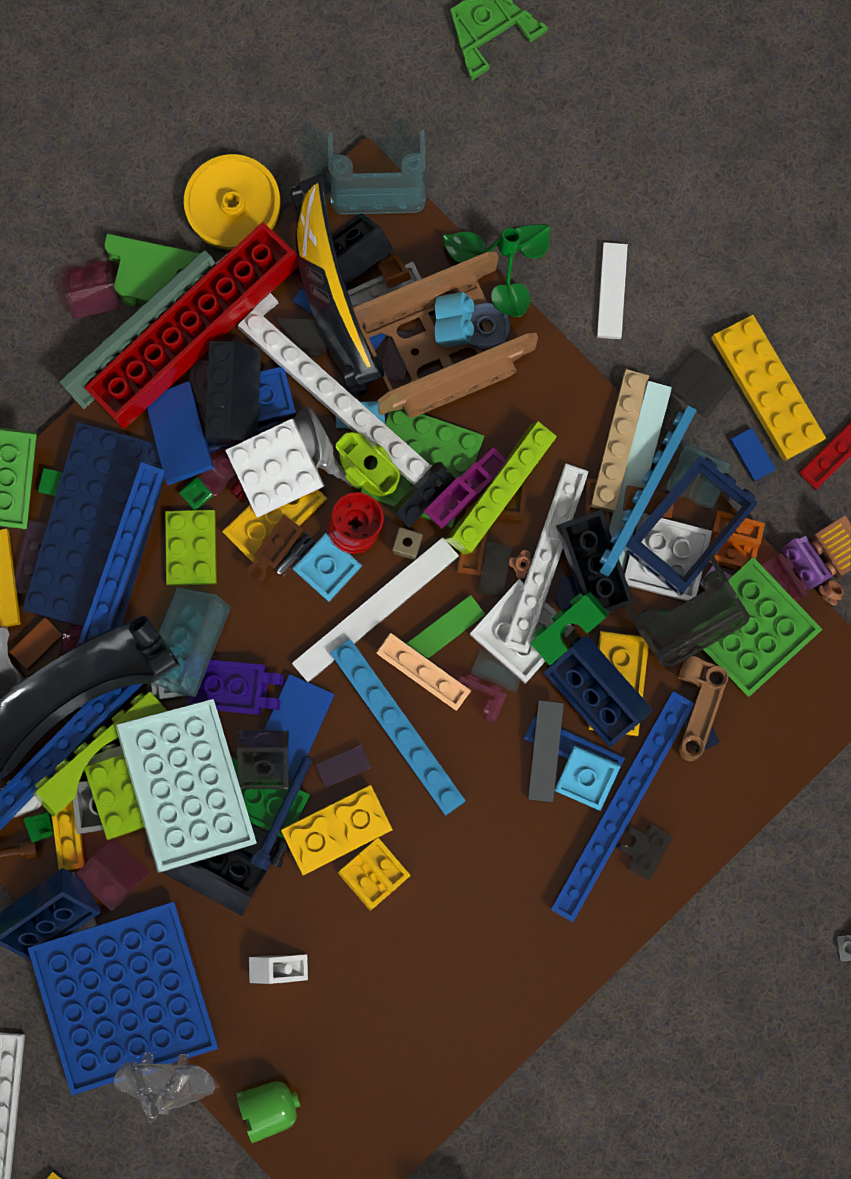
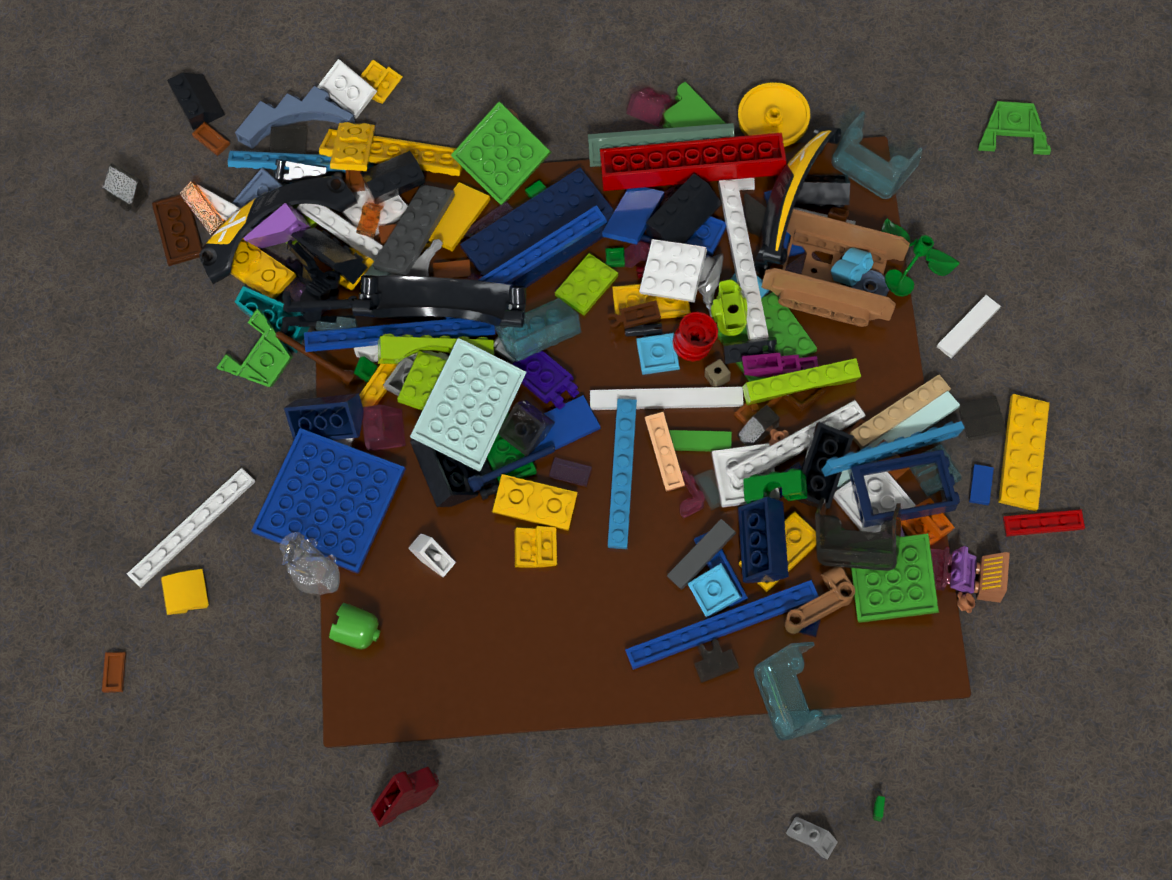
camera: 45 degrees right, 15 degrees down
none -> clear light blue windscreen [754,642,842,741]

